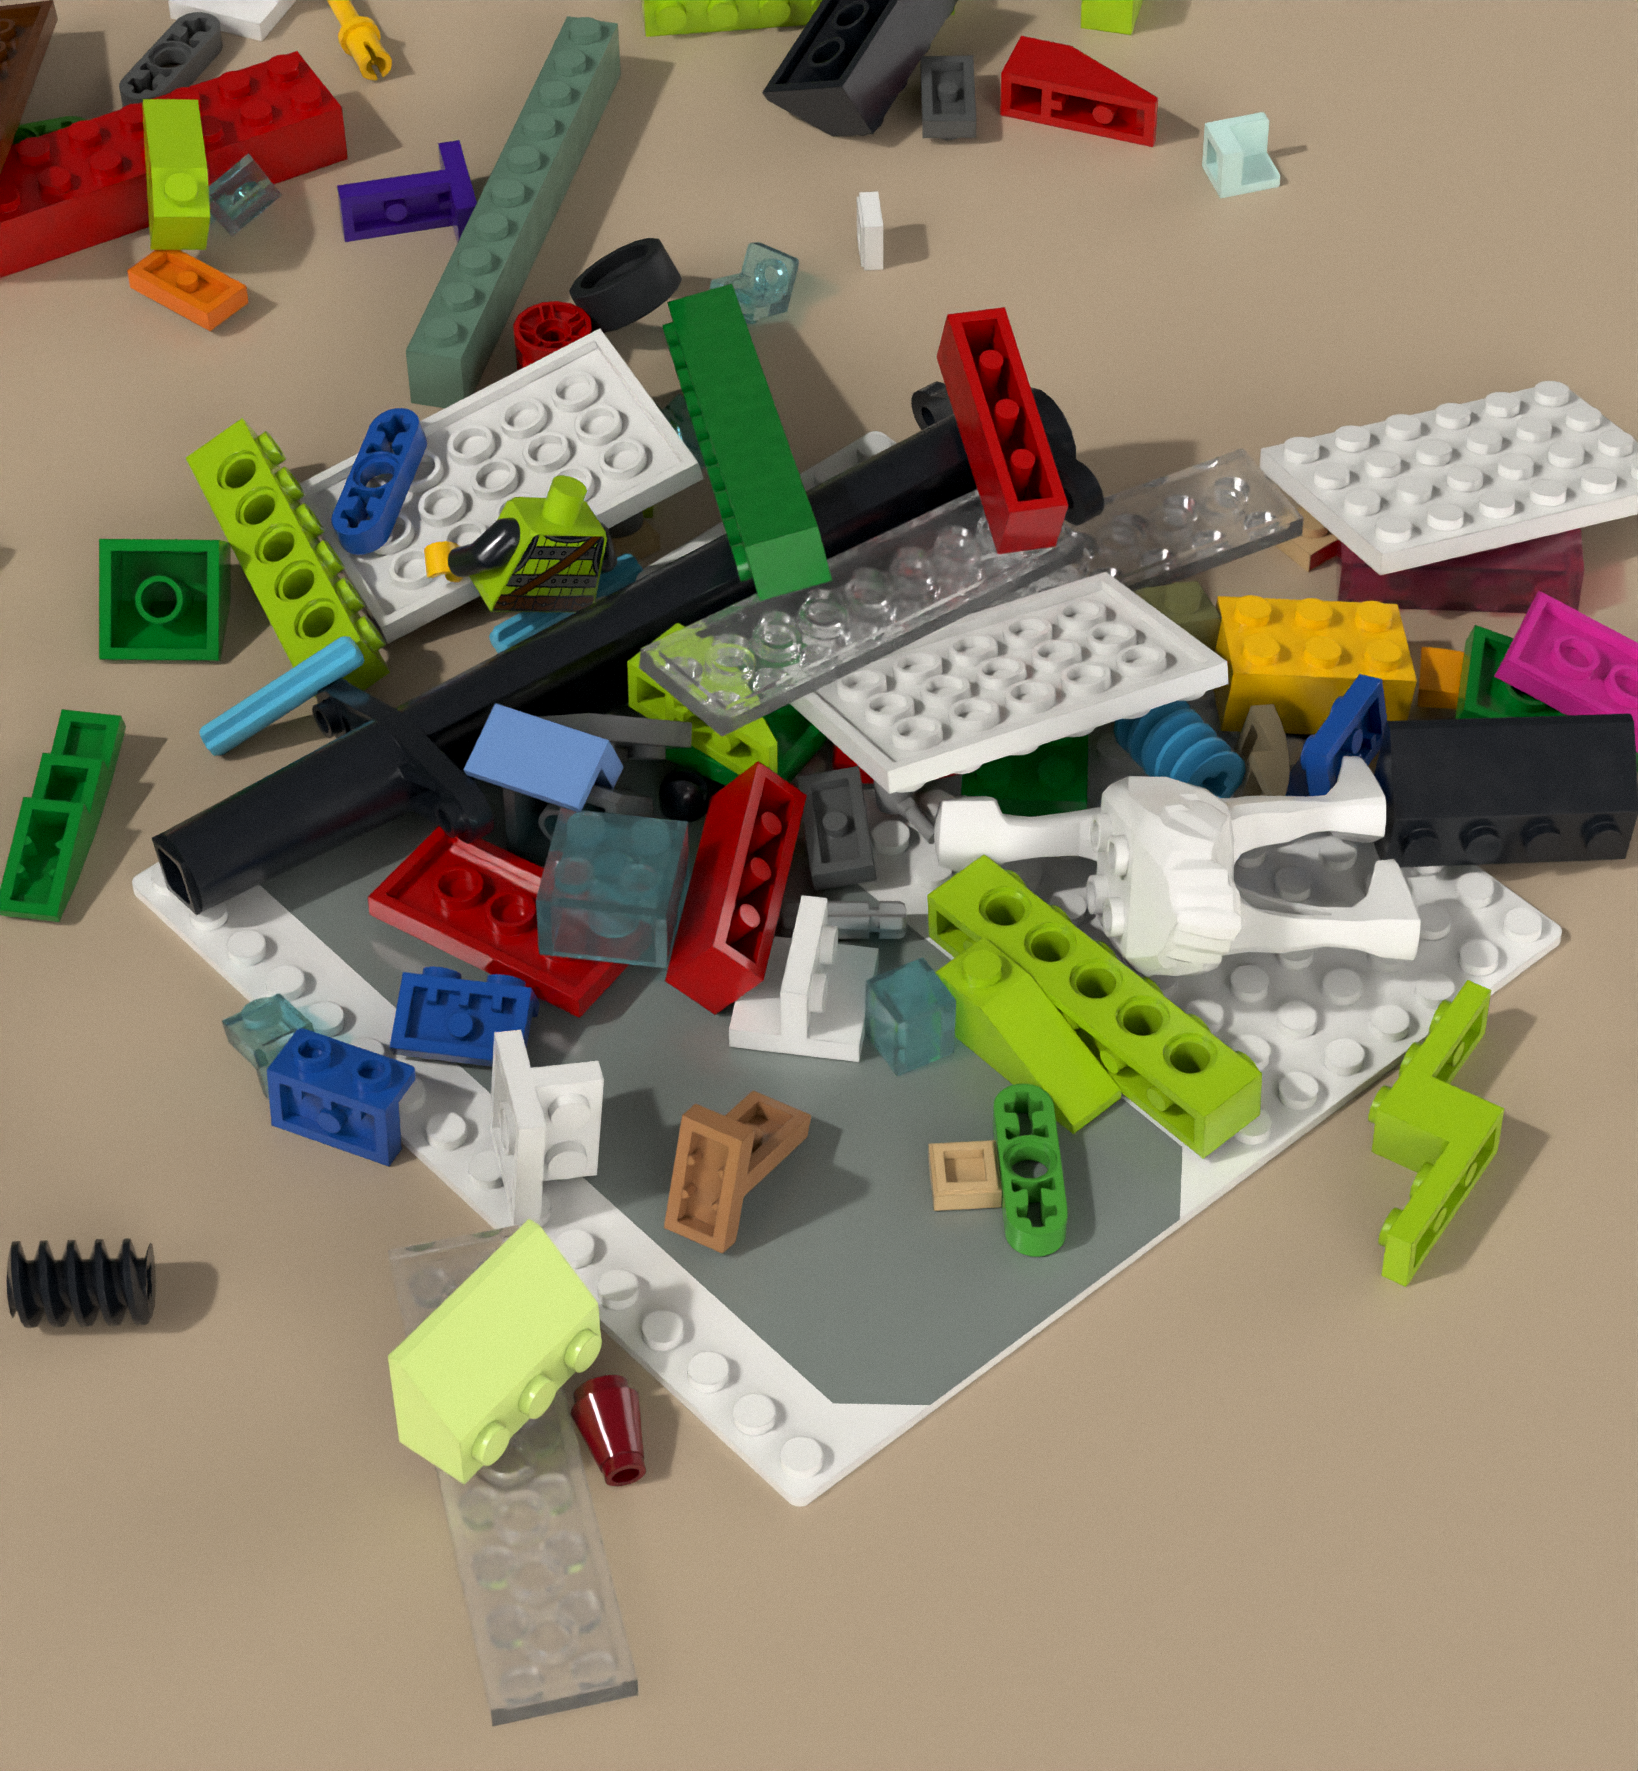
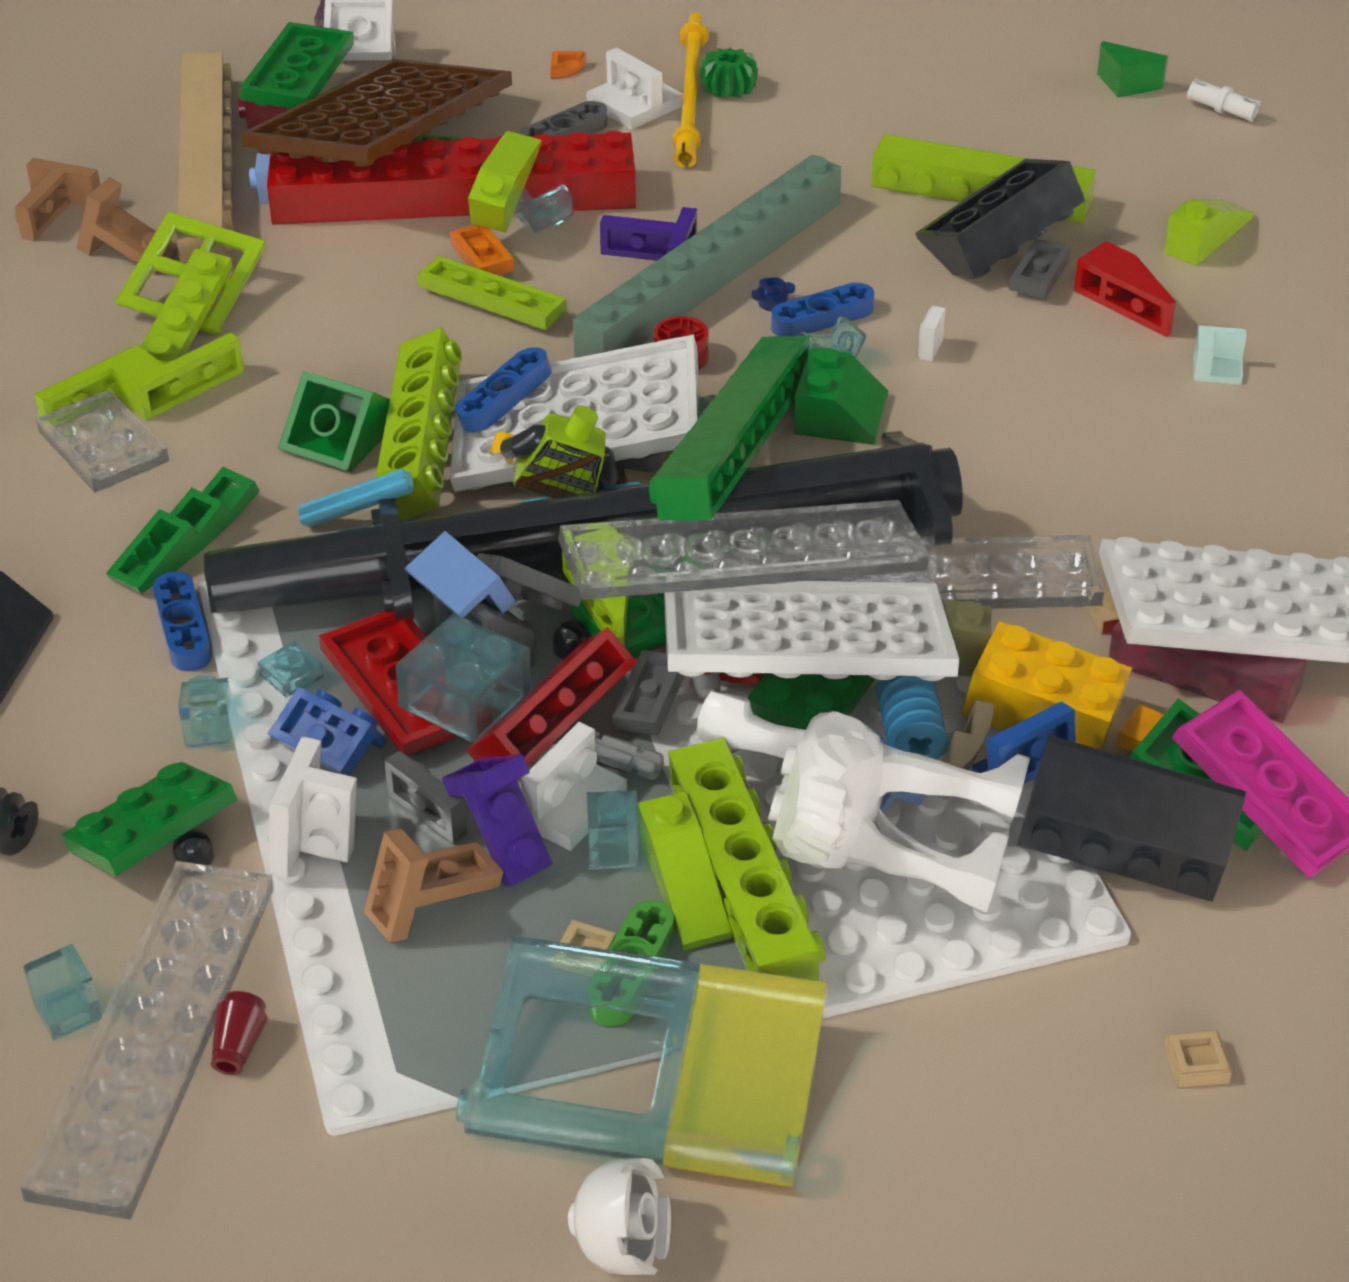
camera: 25 degrees right, 5 degrees down
blue bracket [267,1028,415,1167] -> none
yellowish green slope [388,1219,602,1485] -> none
black tyre [569,238,682,333] -> none
red brick [937,307,1069,554] -> none
lime bracket [1368,980,1504,1287] -> none
none -> clear light blue panel [23,944,103,1041]
none -> green plate [61,761,237,877]
none -> blue beam [153,572,212,671]
none -> black hinge [173,829,214,872]
none -> clear light blue plate [257,641,324,698]
none -> dark grey plate [384,751,468,843]
none -> lime plate [417,255,567,330]
none -> dark purple bracket [441,754,553,886]
none -> clear light blue piece [456,935,827,1188]
none -> white cylinder [568,1158,671,1275]
none -> clear blue plate [751,277,795,311]
none -> blue beam [771,283,874,336]
none -> green slope [794,347,888,445]

